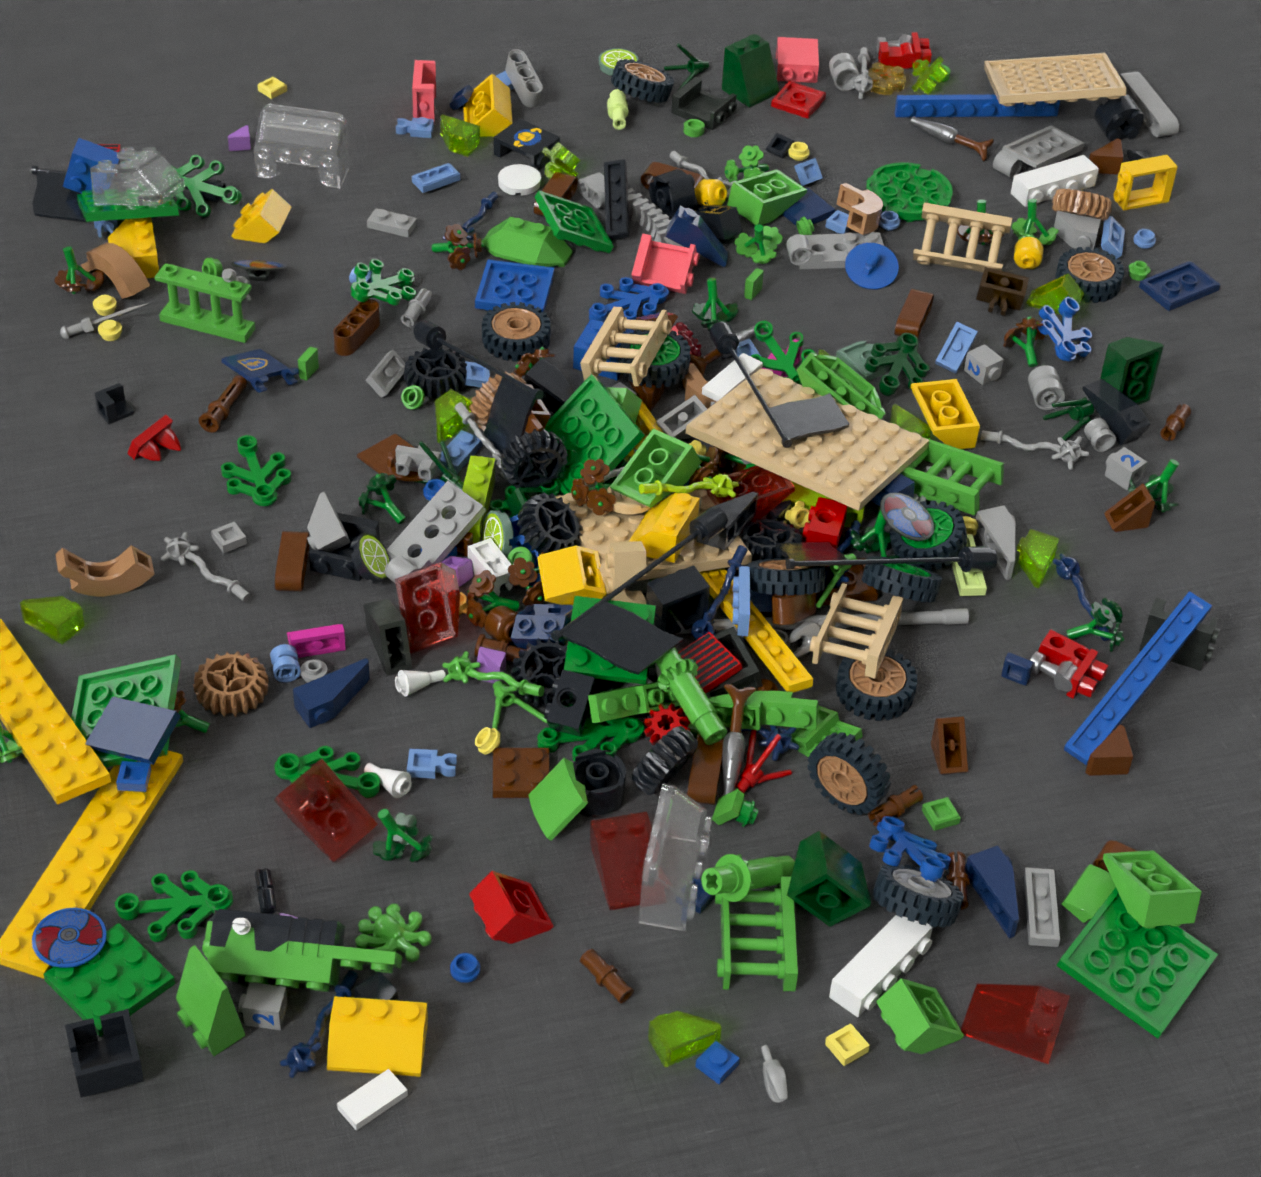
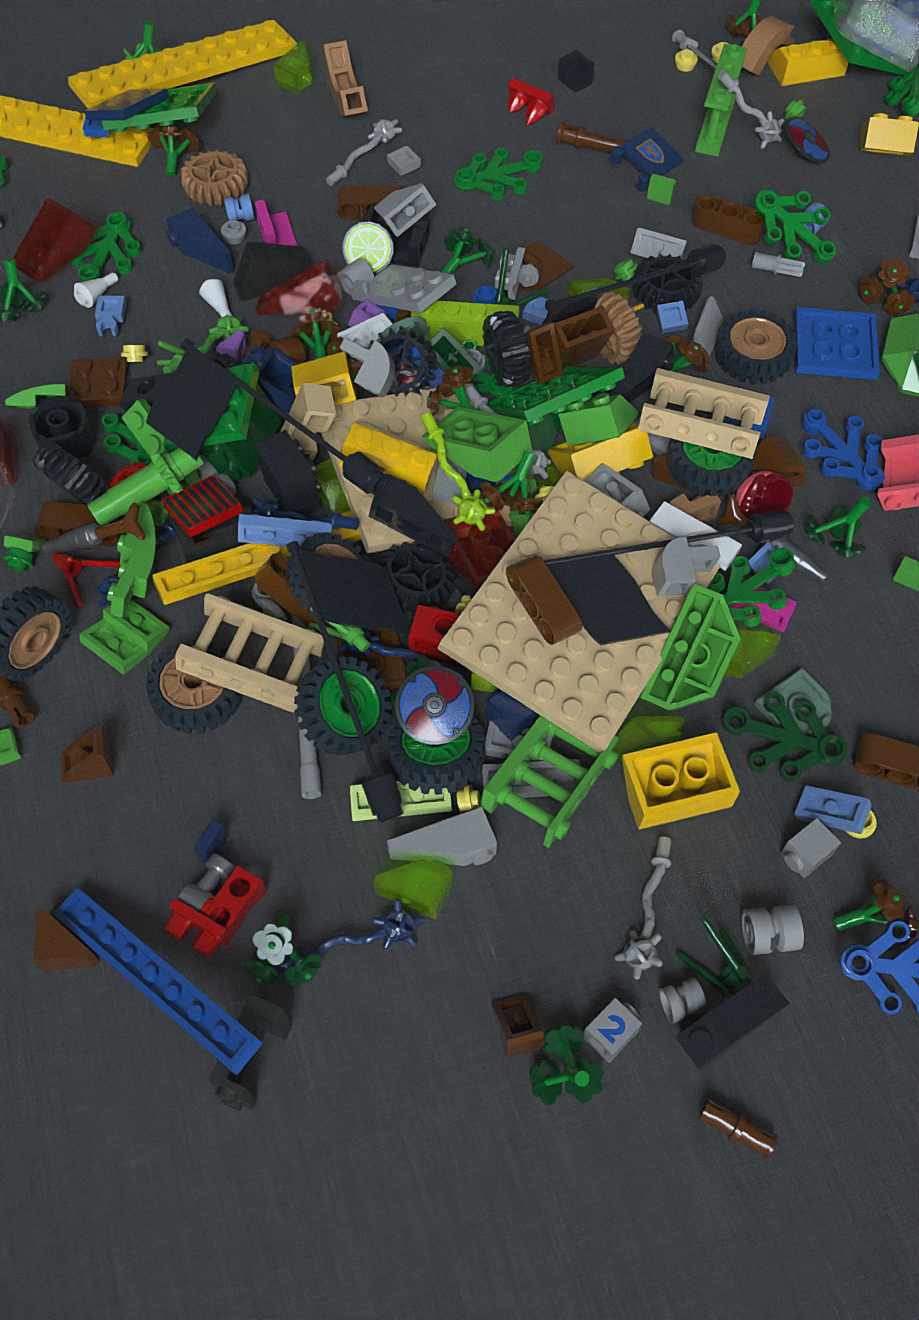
camera: 90 degrees right, 15 degrees up
dark green slope [1100,337,1164,405] -> none
none -> light grey brick [339,338,395,397]
none -> reddish brown beam [506,555,582,645]
none -> light grey brick [653,536,721,596]
none -> light grey slope [693,296,723,356]

